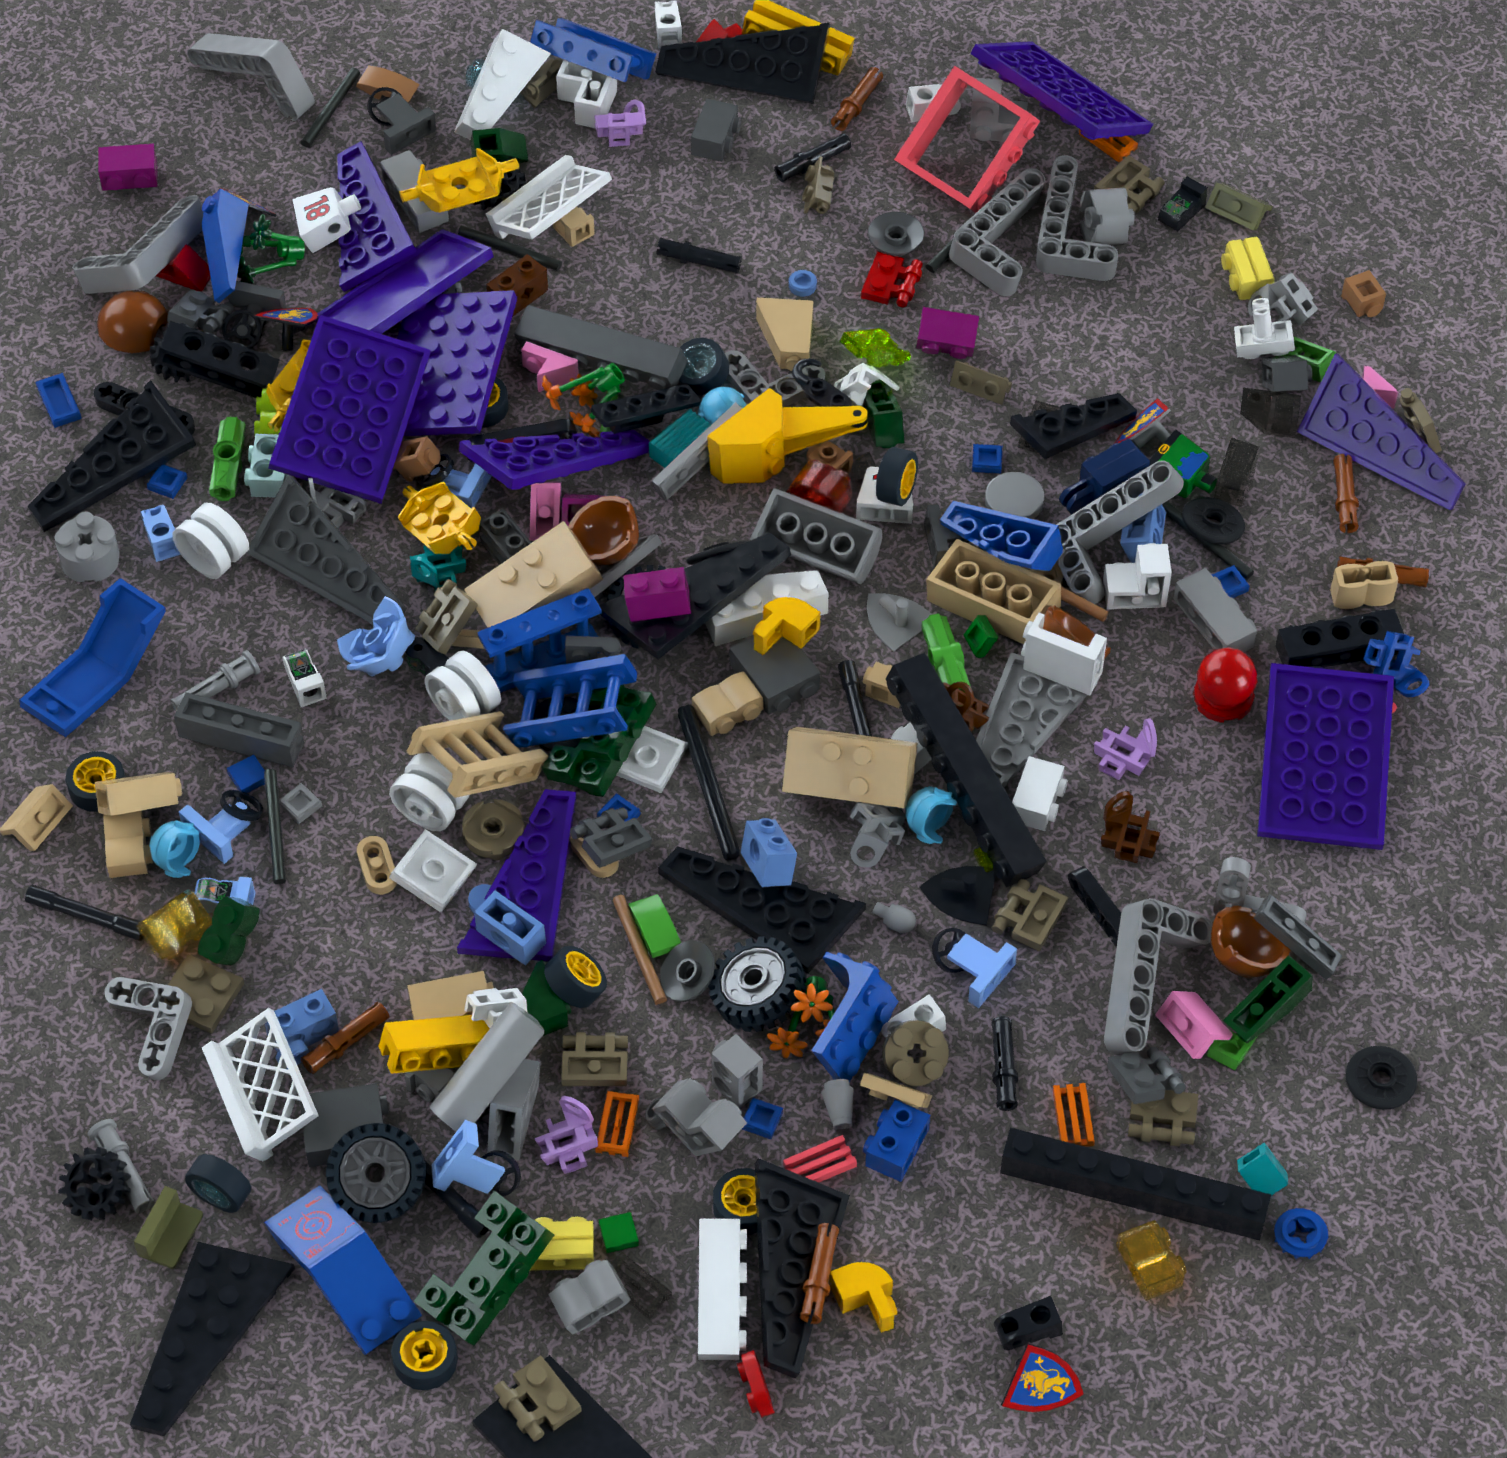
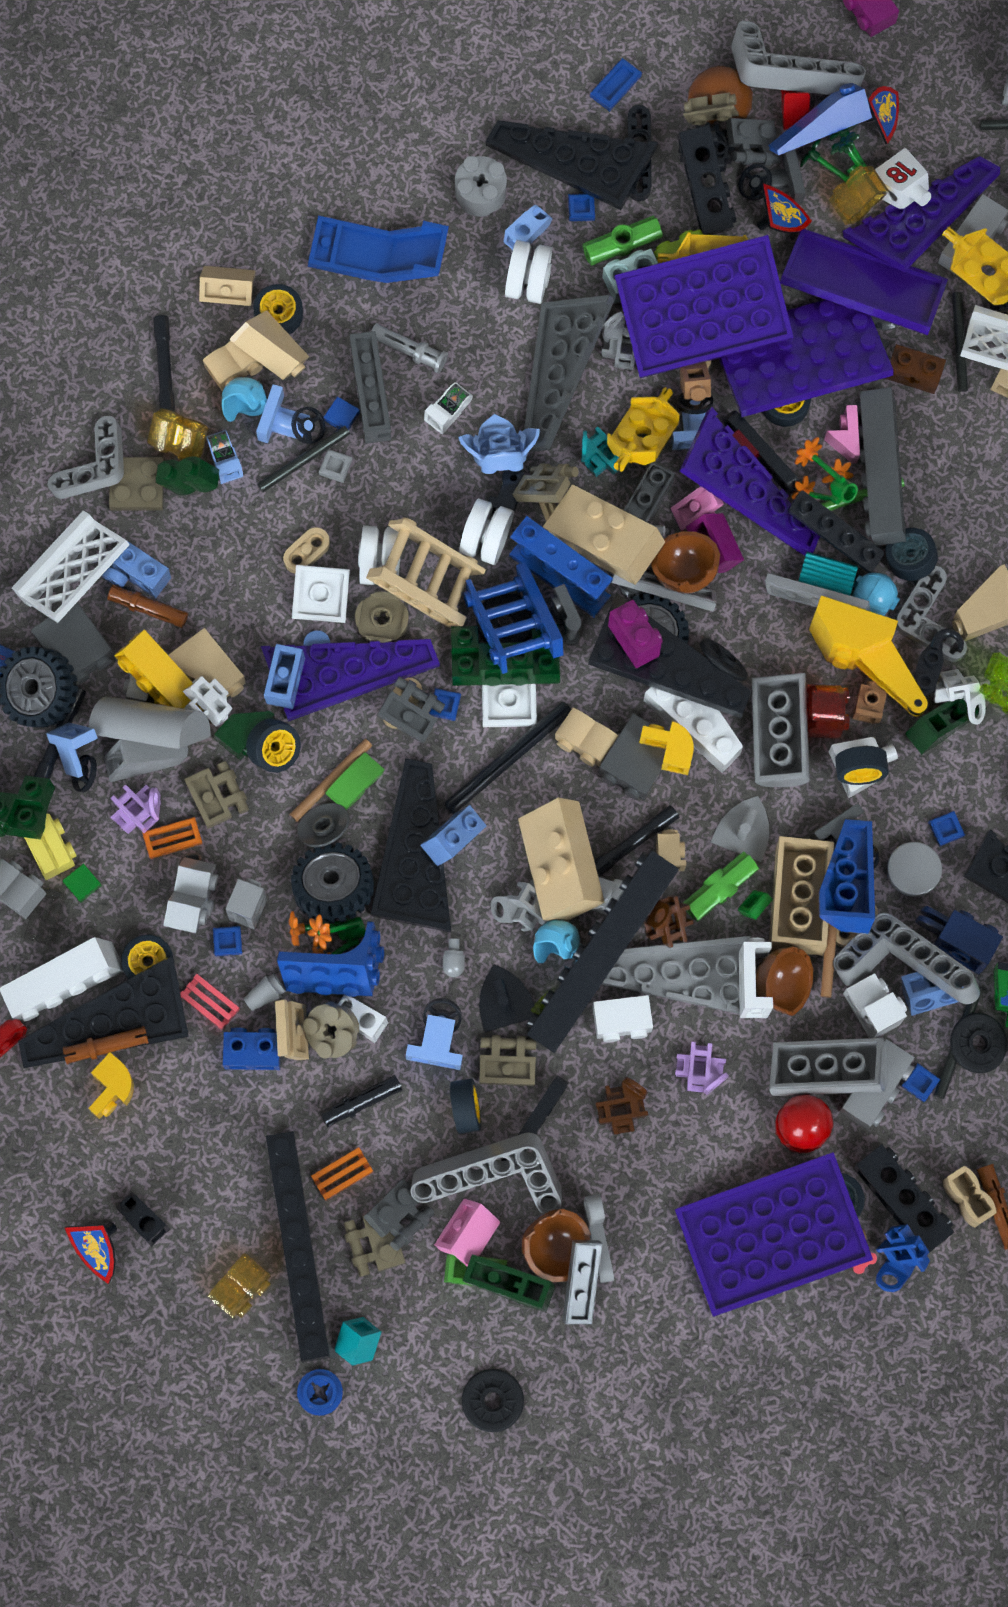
camera: 60 degrees right, 20 degrees up
none -> black wheel [450,1078,481,1134]
none -> dark tan hinge [683,92,739,125]
none -> light grey brick [769,1038,888,1096]
none -> clear yellow brick [829,166,889,225]

